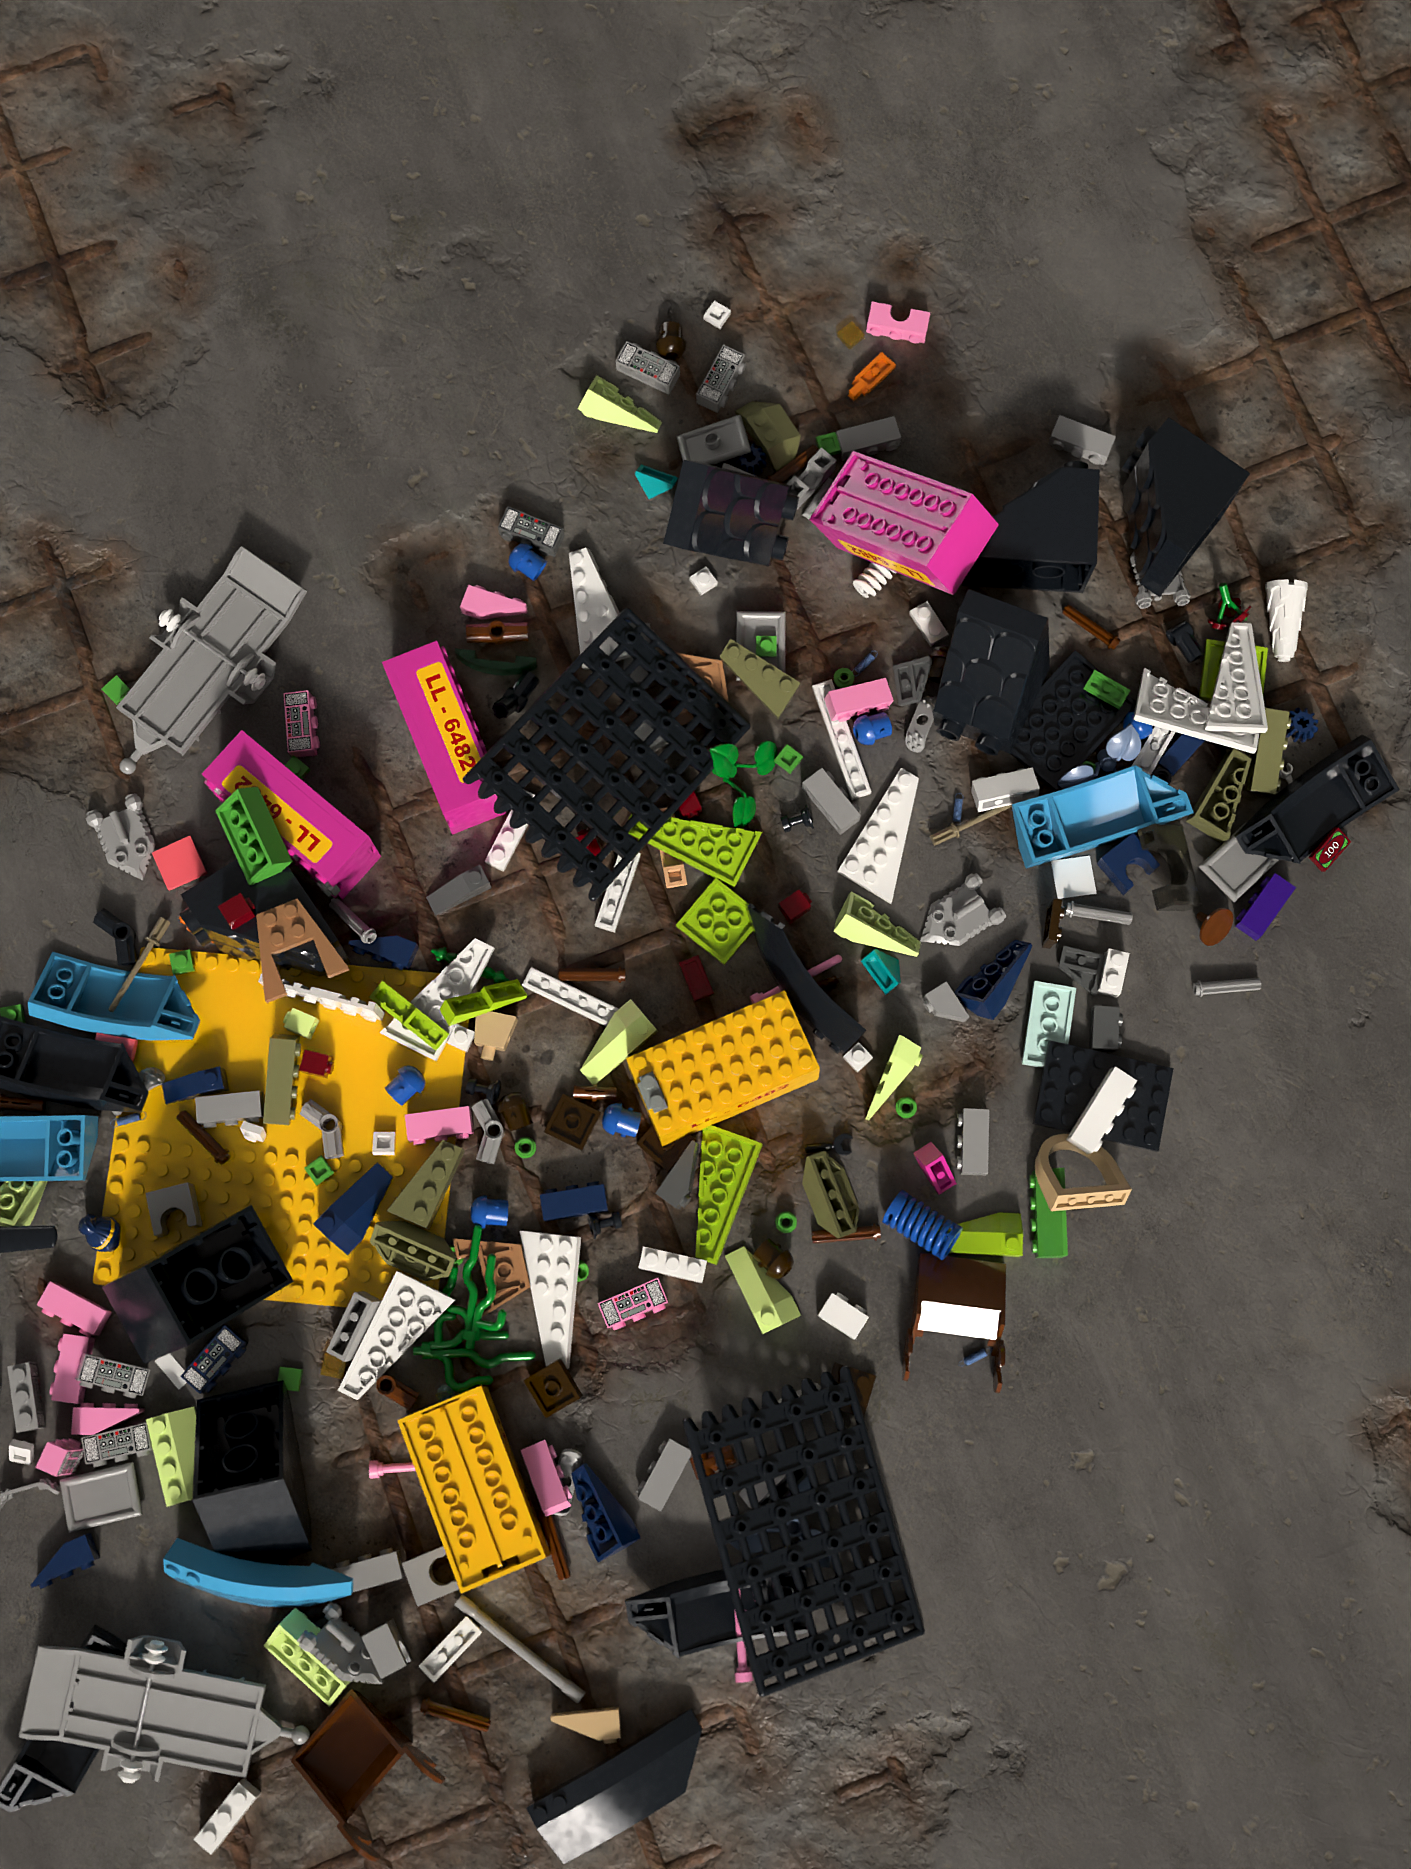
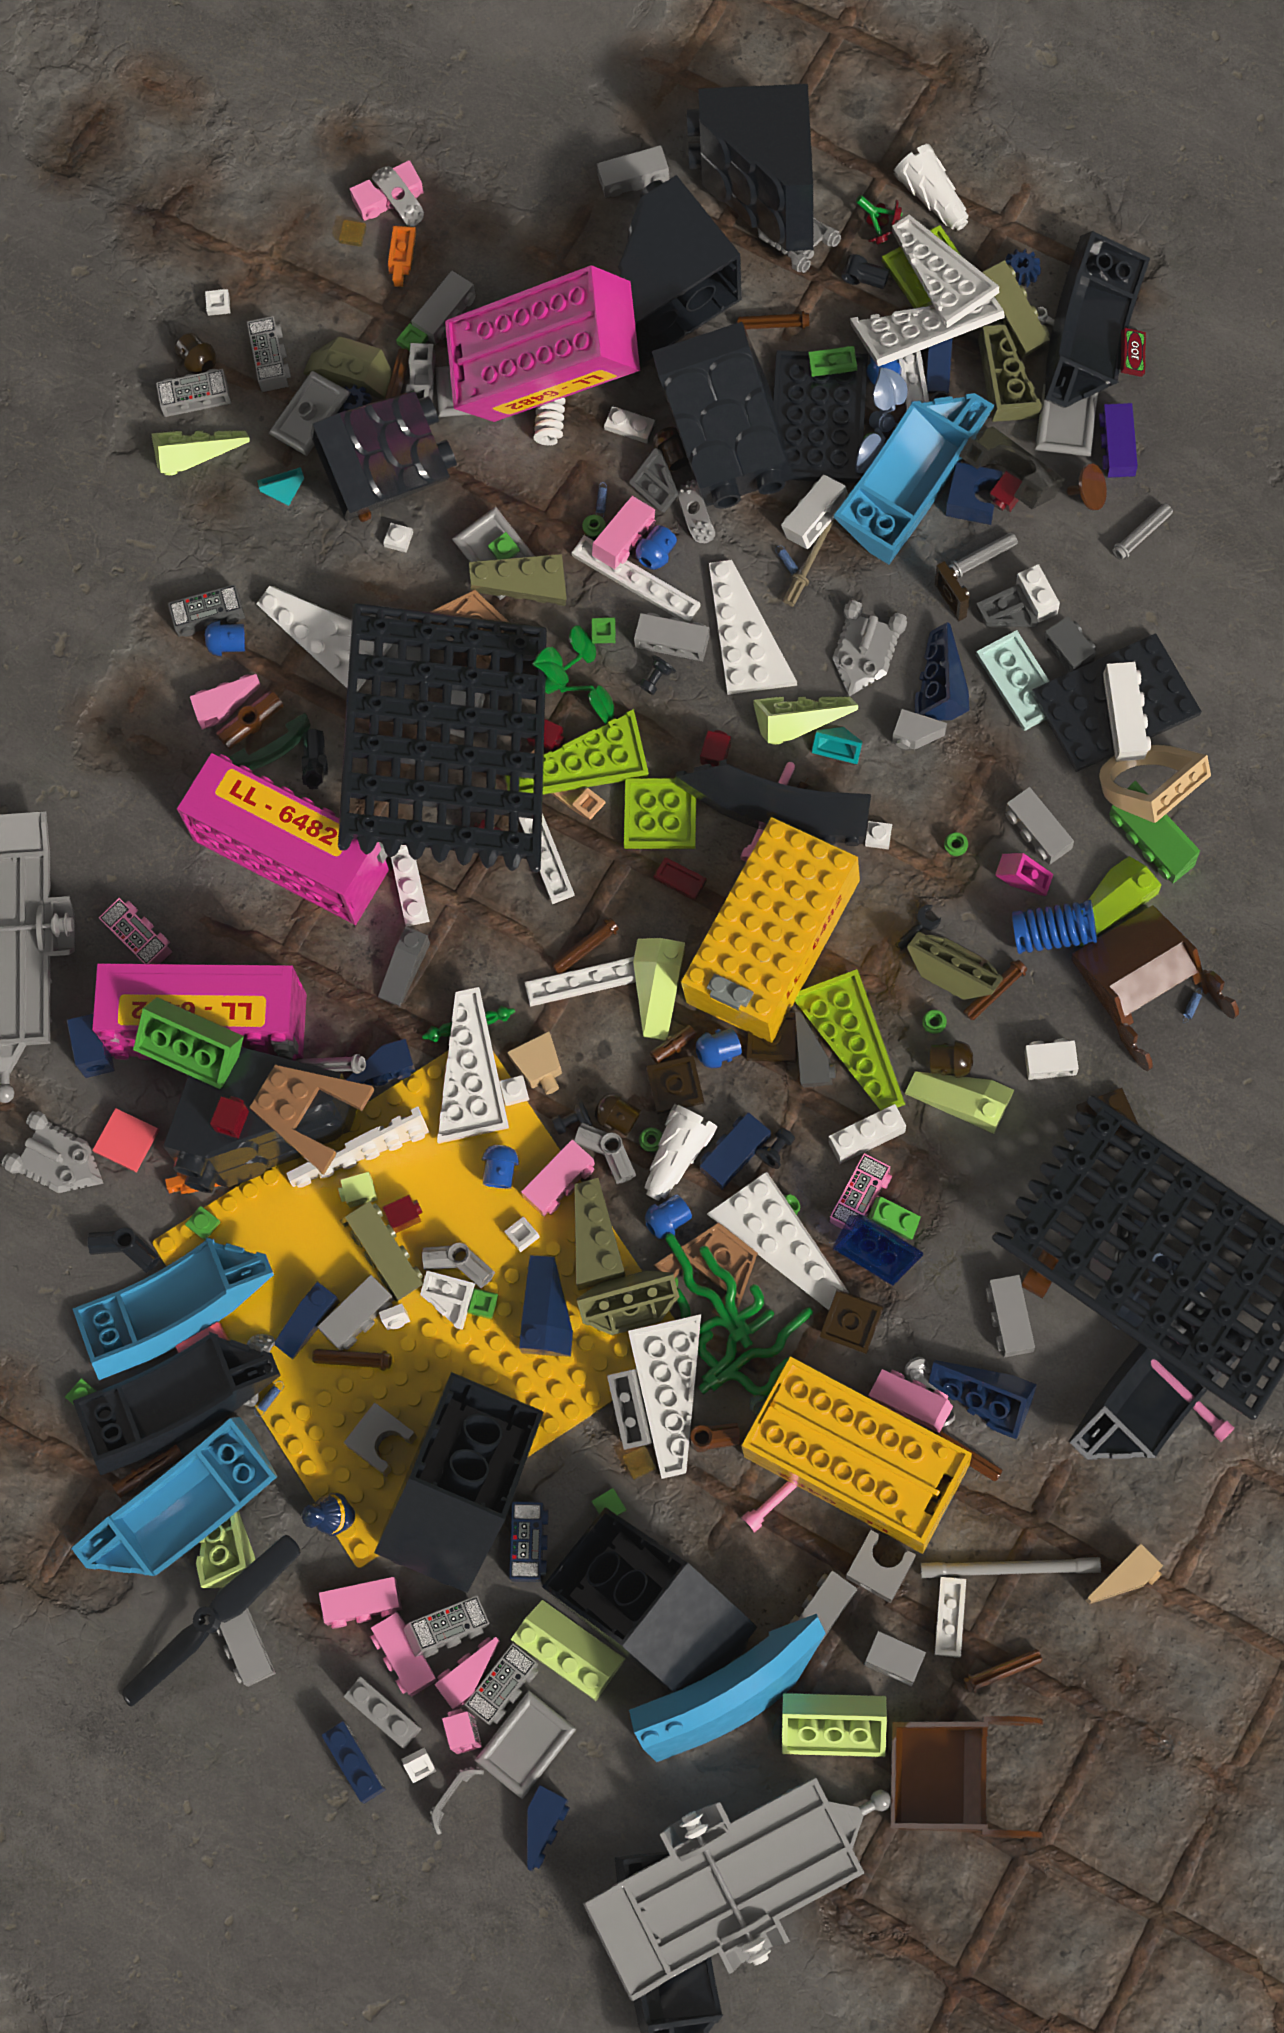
camera: 30 degrees left, 5 degrees down
dark tan piece [108,917,170,1012] -> none
white sticker [155,1353,187,1389] -> none
white brick [194,1778,261,1854] -> none
light grey shield [297,1601,382,1684] -> none
lime slope [369,980,449,1050] -> none
lime slope [439,979,528,1026] -> none
black slope [526,1708,703,1864] -> none
yellowish green wedge [865,1035,923,1121] -> none
white sticker [1051,856,1097,899] -> none
none -> dark blue piece [67,1014,115,1078]
none -> light grey piece [372,166,424,227]
none -> white wing [420,1271,475,1330]
none -> white cone [644,1104,717,1201]
none -> clear blue slope [833,1215,923,1286]
none -> bright green plate [868,1196,921,1240]
none -> dark red brick [990,471,1026,512]

